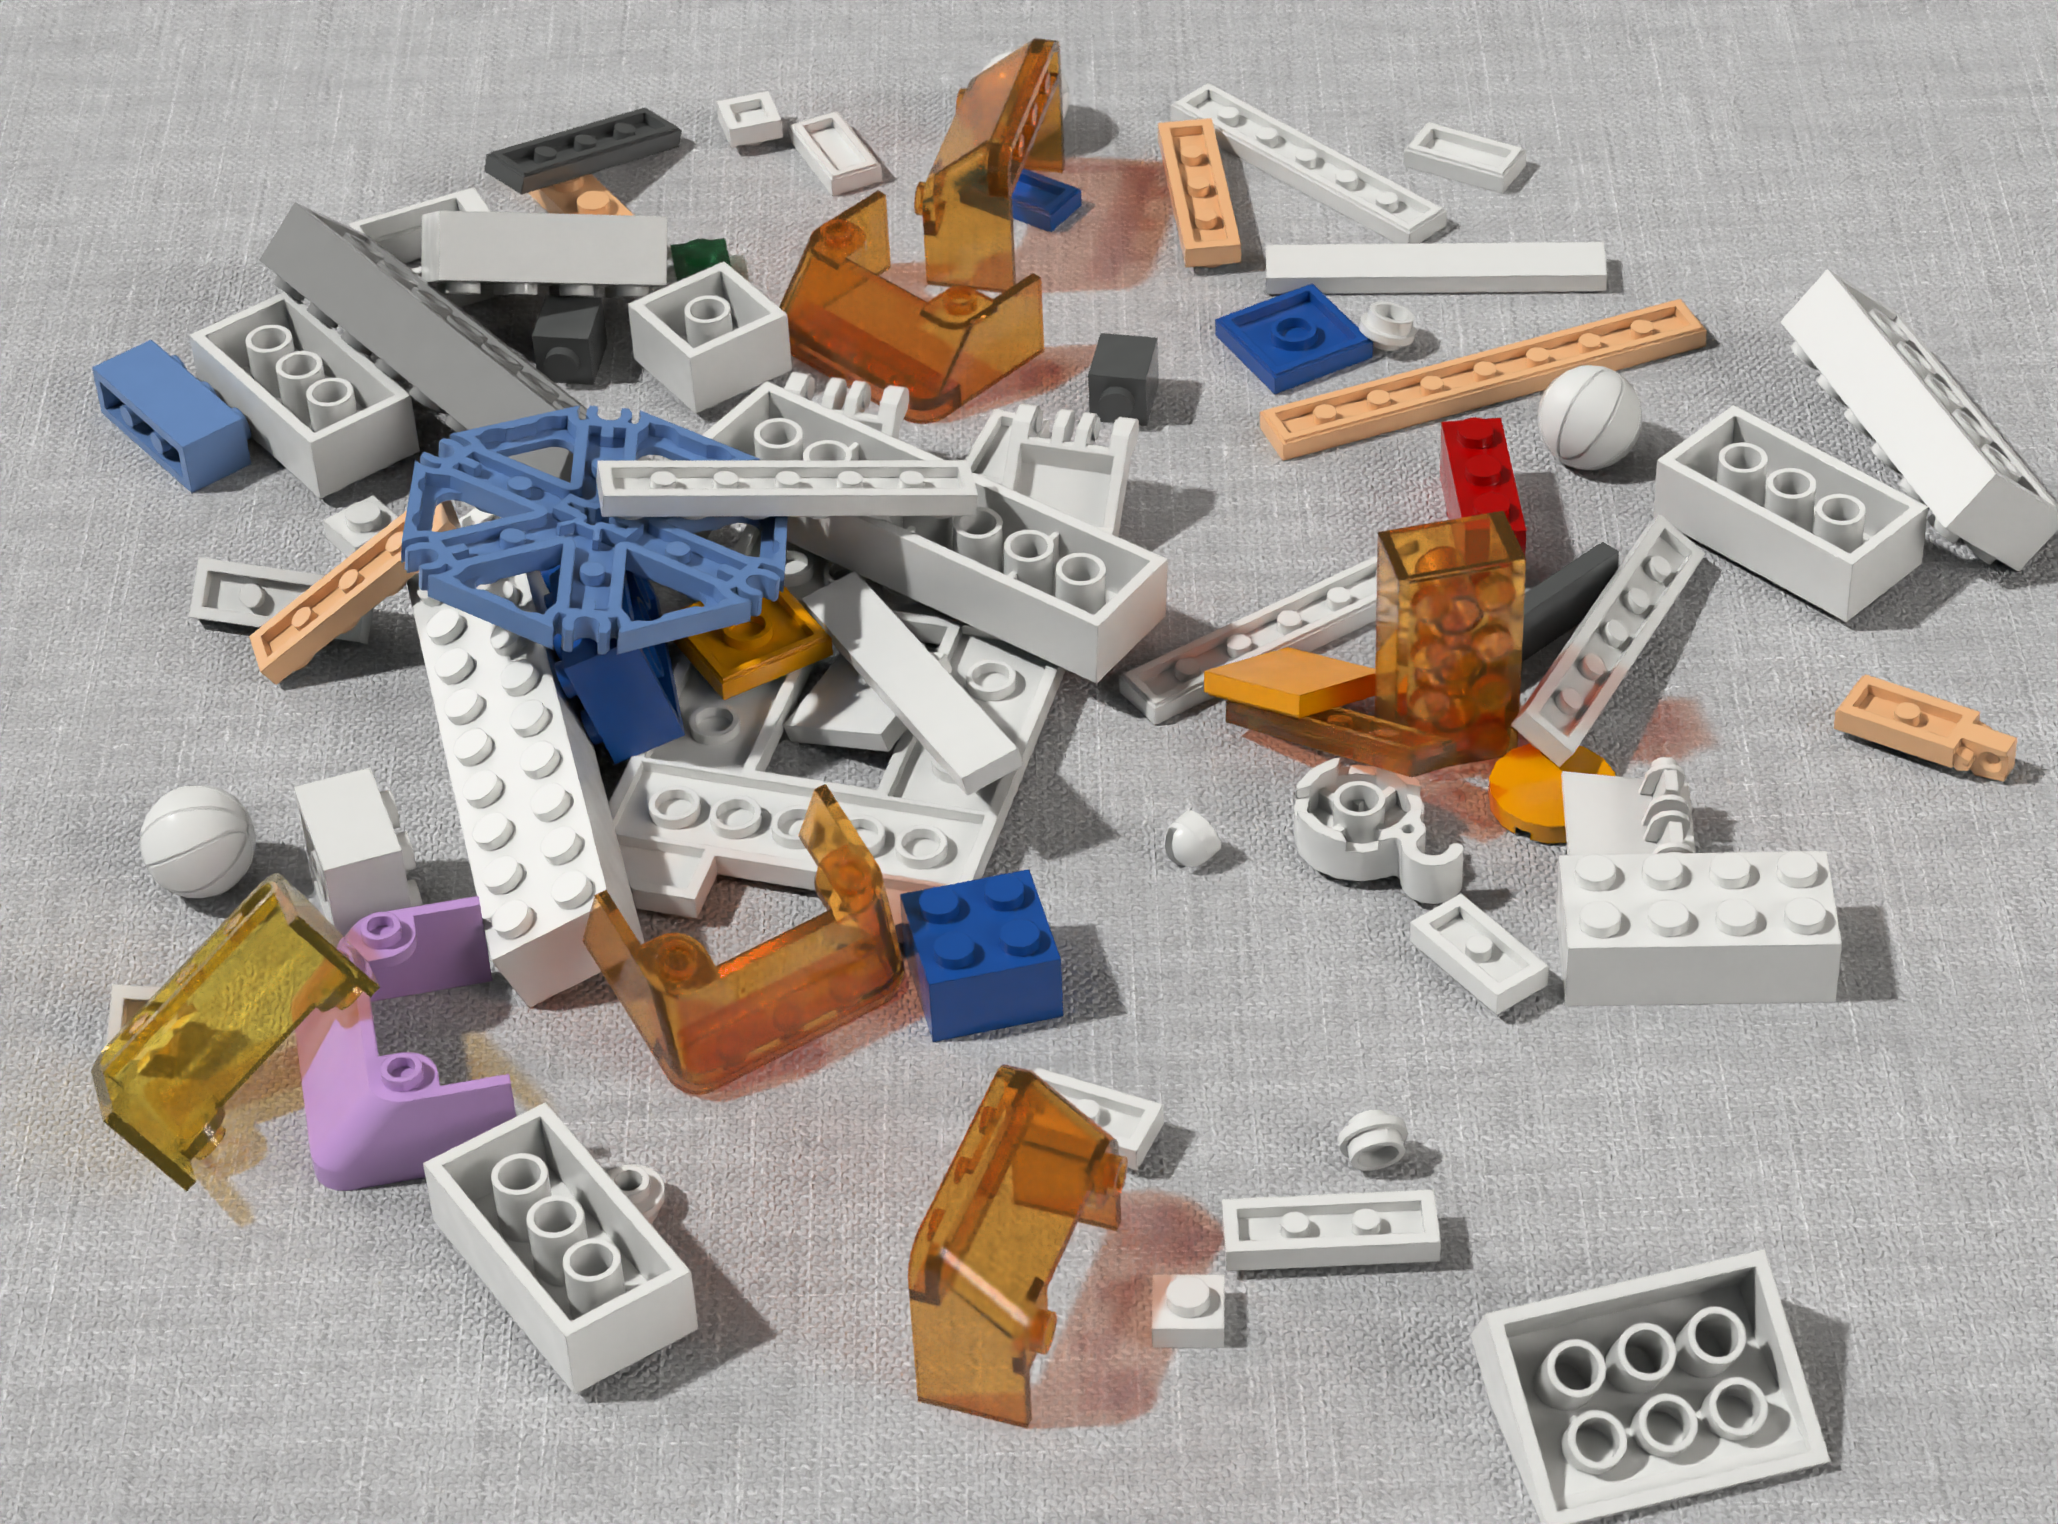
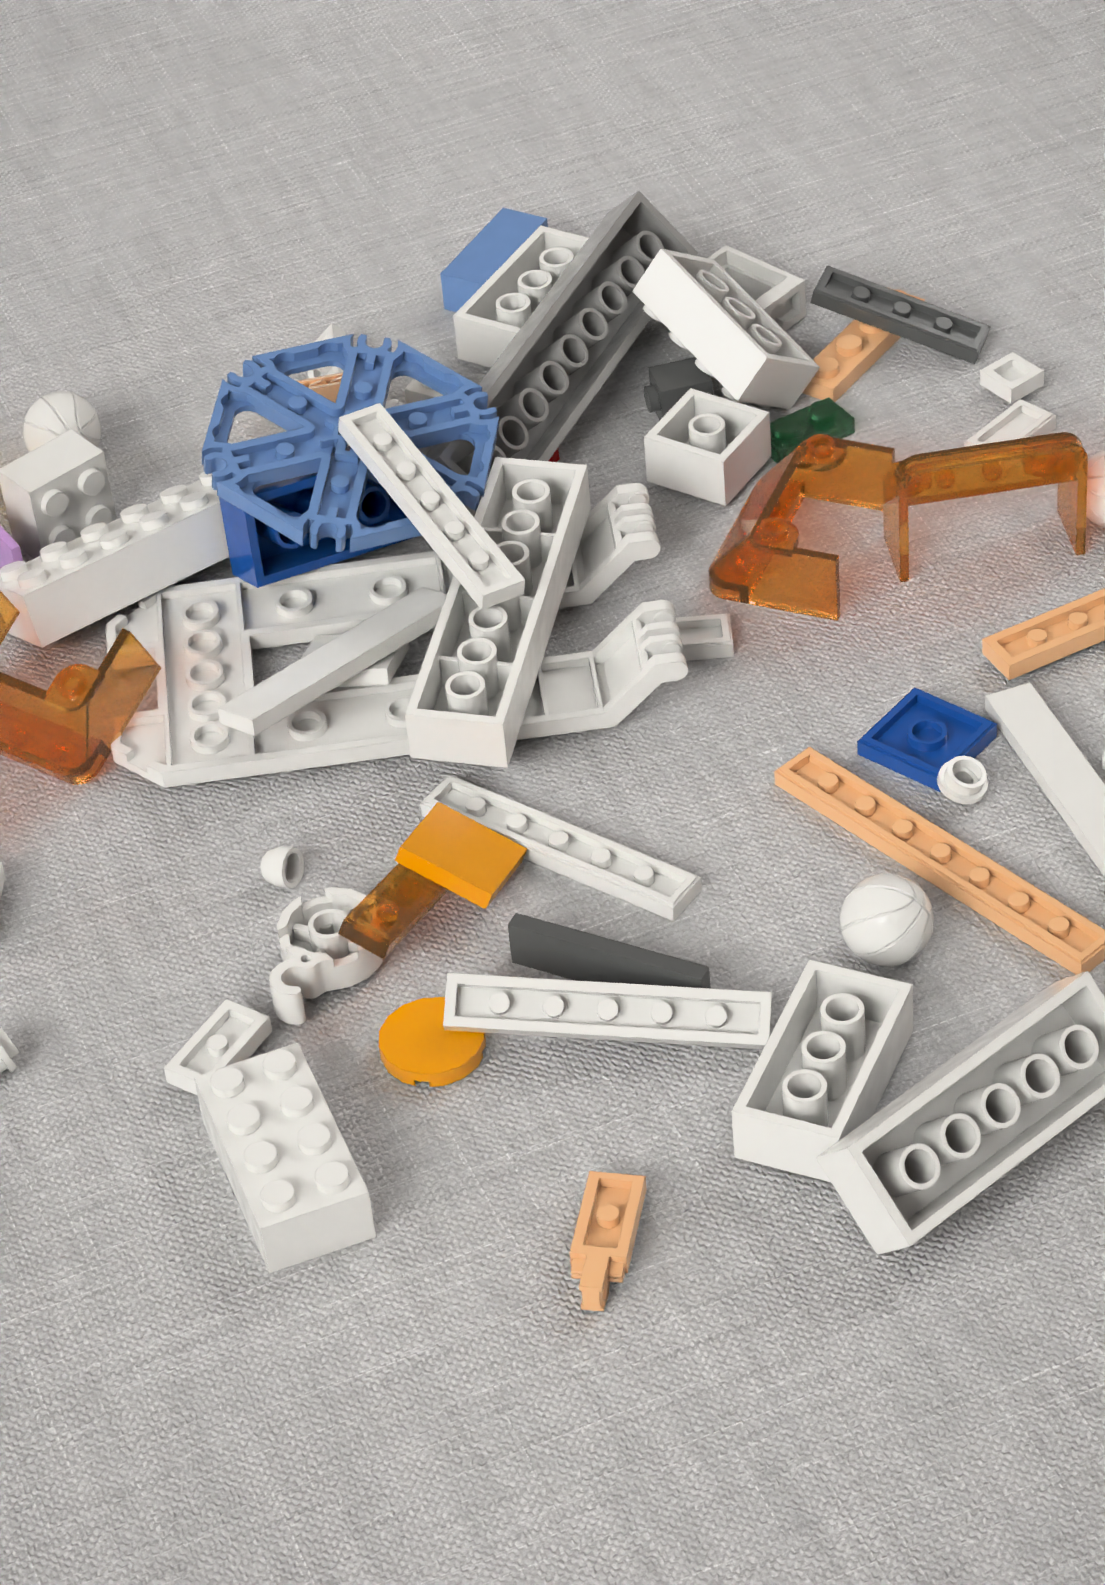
camera: 70 degrees right, 0 degrees up
light orange tile [673,586,833,700] -> none
blue brick [900,869,1064,1042] -> none
blue tile [960,157,1082,233] -> none
dark grey brick [1088,333,1159,426] -> none
clear orange brick [1374,511,1526,773] -> none
red brick [1440,417,1526,591] -> none
white hinge [1561,757,1696,855] -> none

